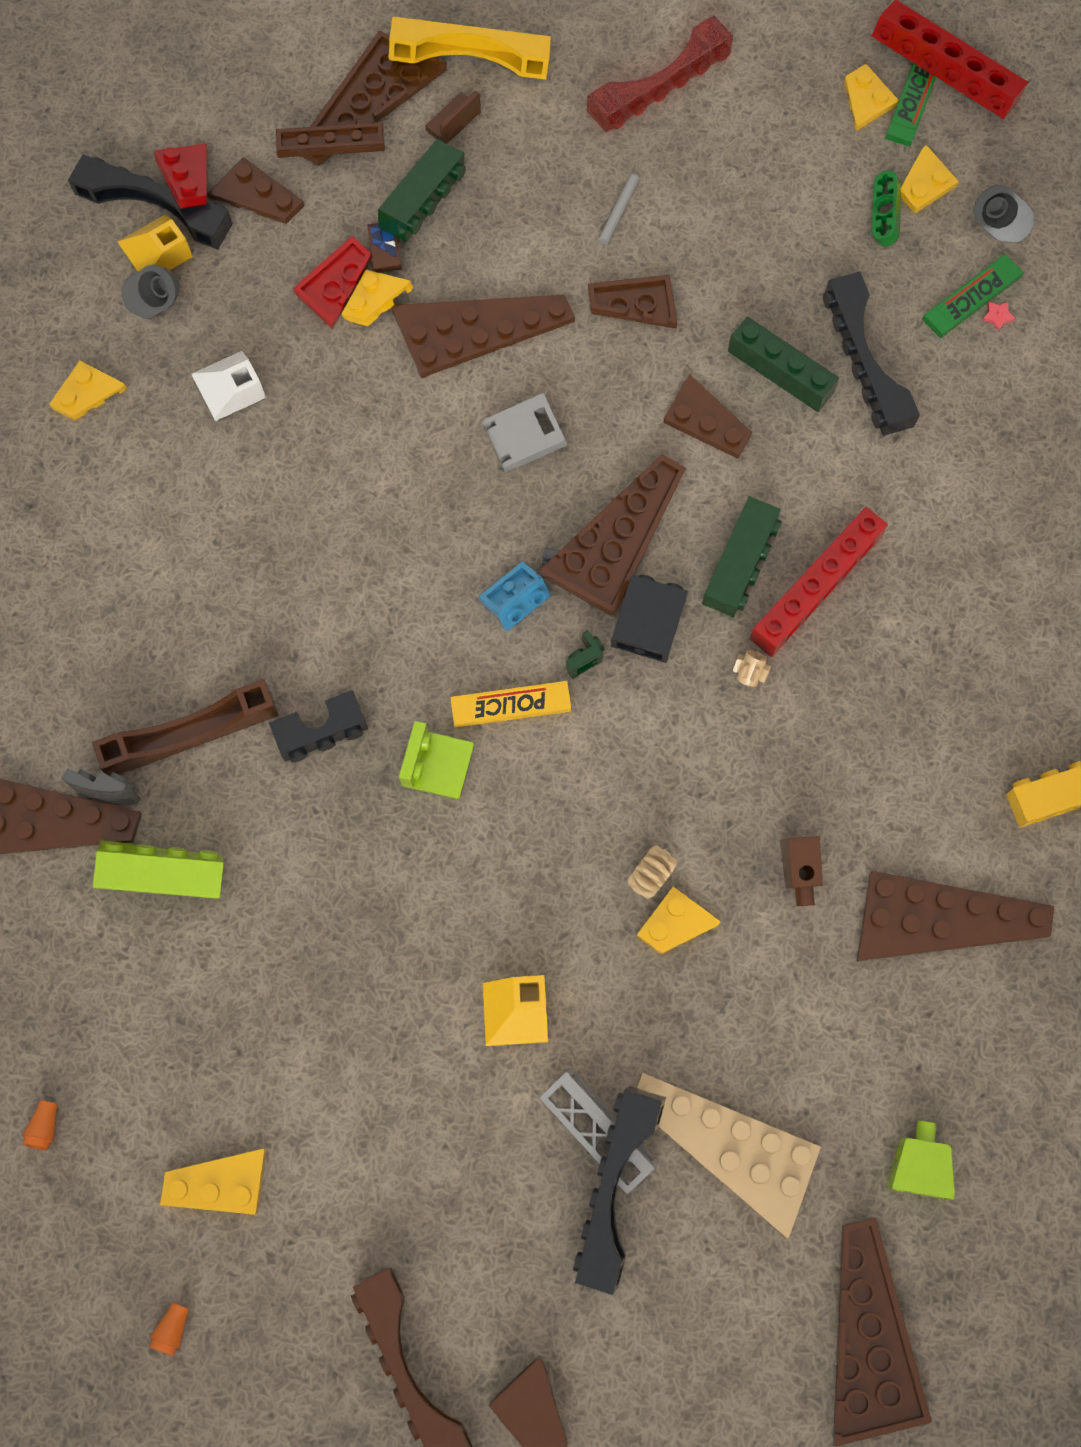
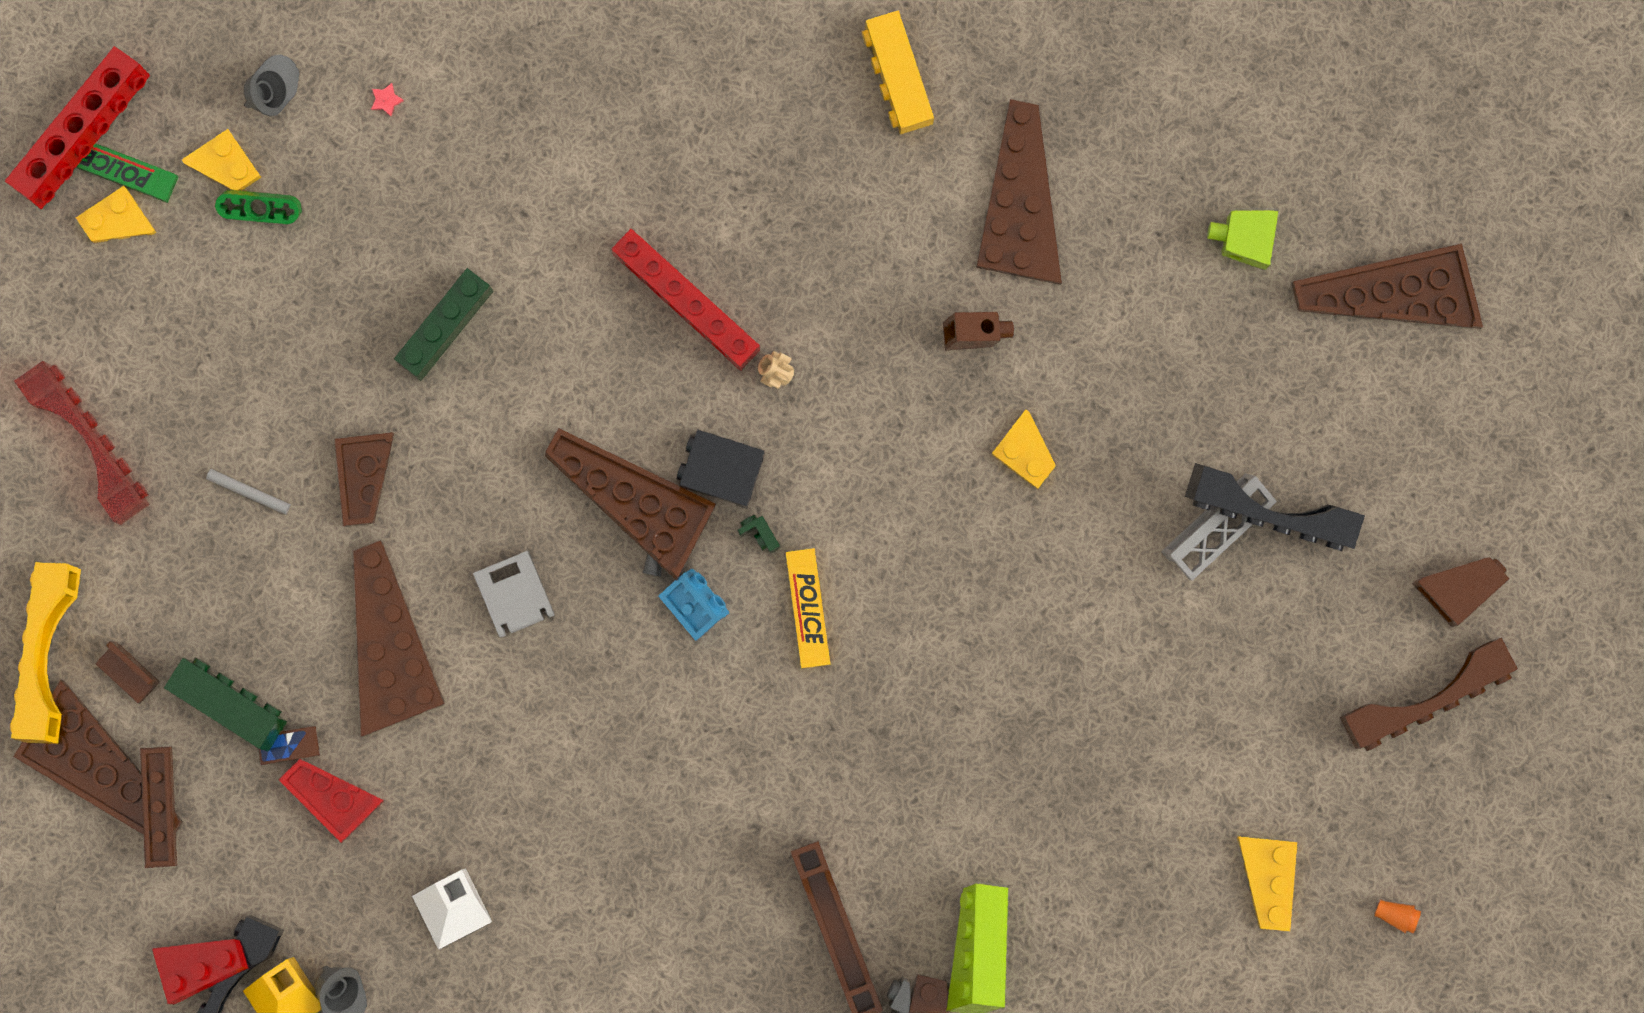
camera: 95 degrees left, 10 degrees up
reddish brown wing [207,157,304,224] -> none
black arch [269,690,368,762] -> none
yellow wing [342,270,413,326] -> none
lime bracket [399,721,474,800] -> none
yellow slope [483,975,548,1046] -> none
tan gear [628,845,677,899] -> none
tan wing [637,1073,821,1240] -> none
reddish brown wing [663,374,752,459] -> none
dark green brick [702,496,782,617] -> none
black arch [823,271,920,436] -> none
green tile [922,254,1024,339] -> none

